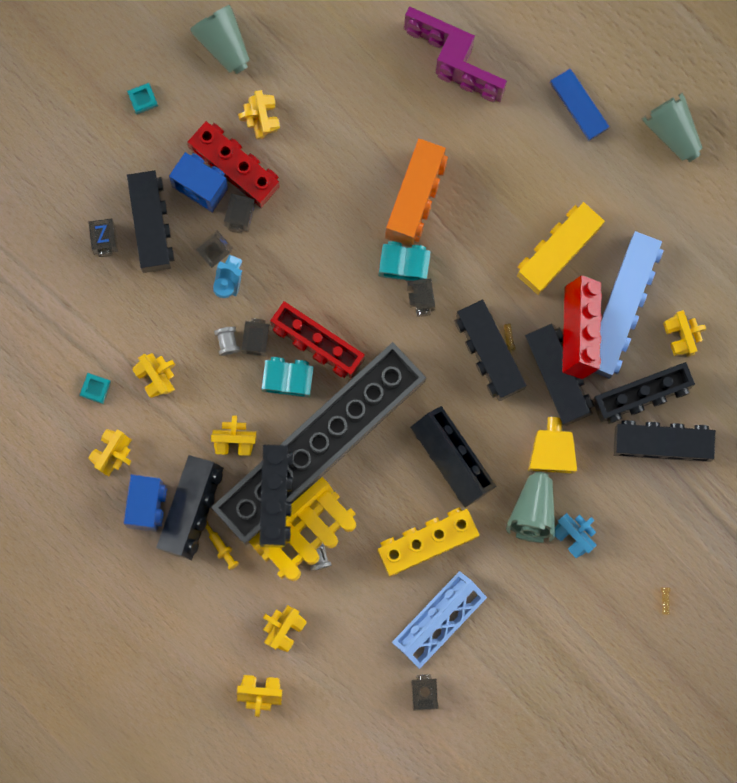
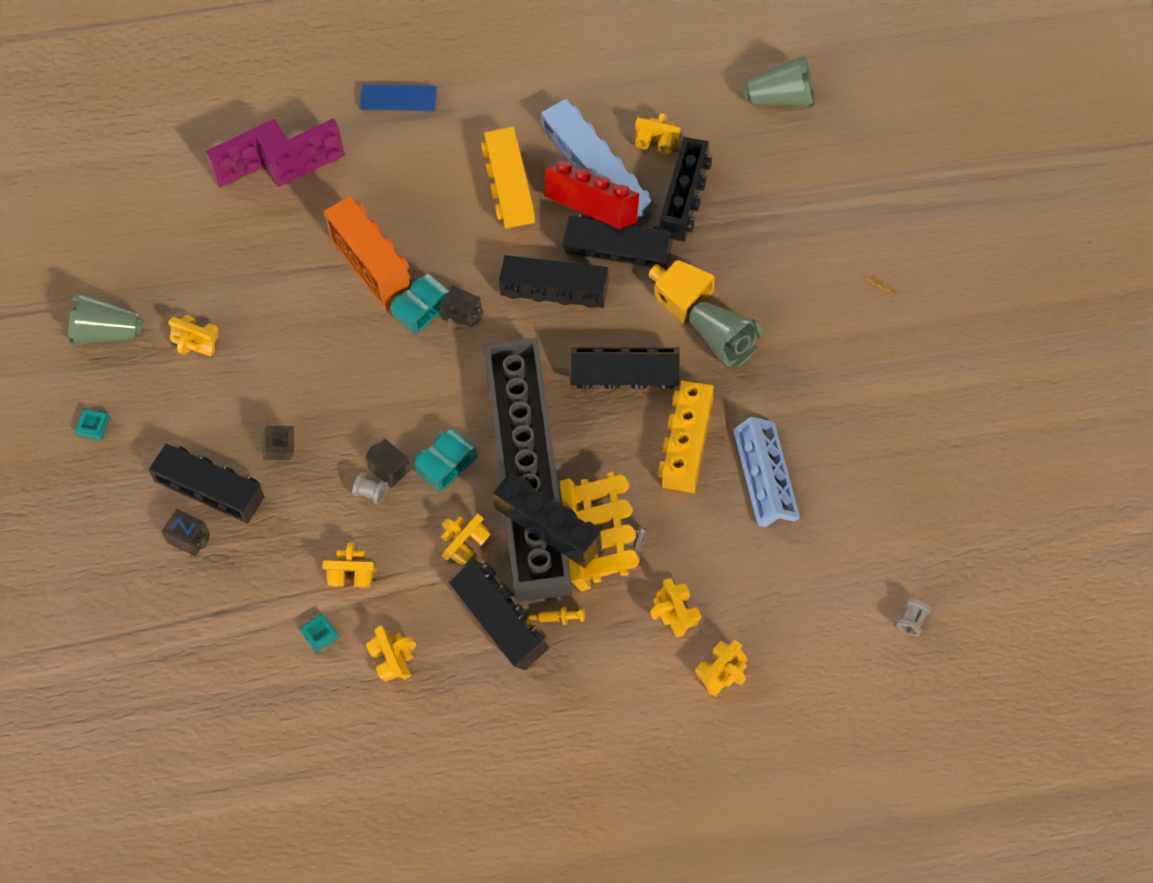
camera: 45 degrees left, 20 degrees down
blue brick [124,474,168,532] -> none
blue brick [169,152,228,213] -> none
red brick [187,121,280,208] -> none
dark azure hips [213,255,243,298] -> none
clear smoke brick [224,194,255,233] -> none
red brick [270,301,365,379] -> none
clear smoke brick [411,674,439,710] -> none
dark azure hips [555,513,597,558] -> none
black brick [613,420,716,462] -> none
sand green cone [642,93,703,162] -> none

